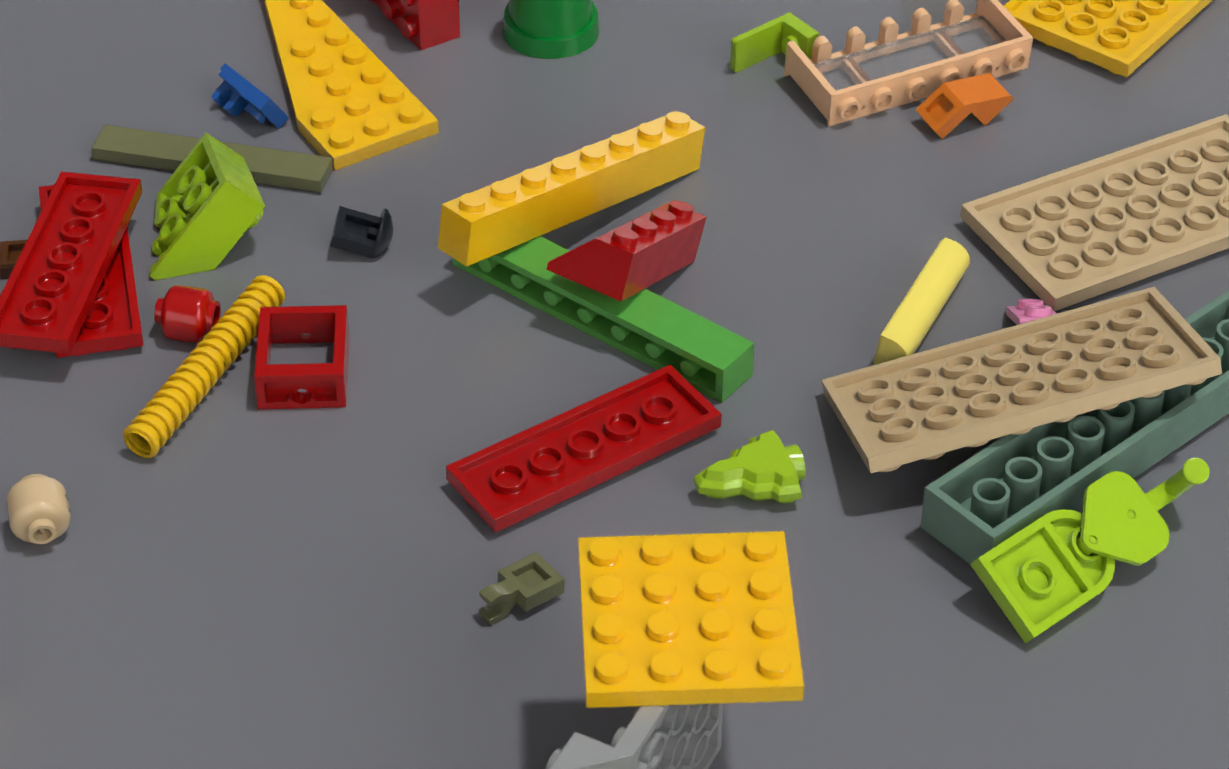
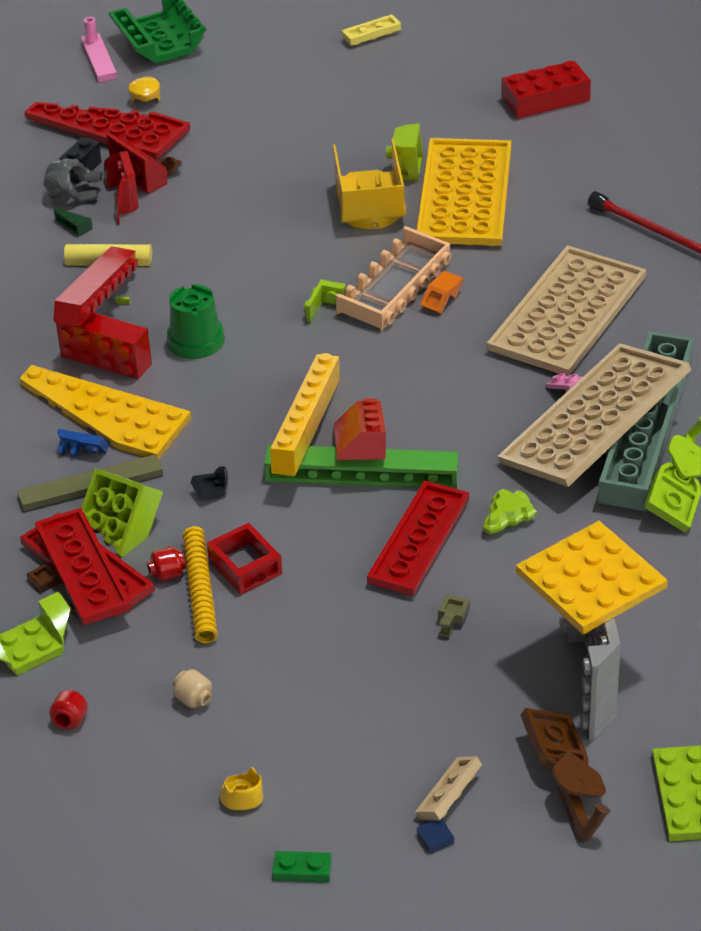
camera: 30 degrees left, 0 degrees up
light yellow brick [873,237,970,365] -> none

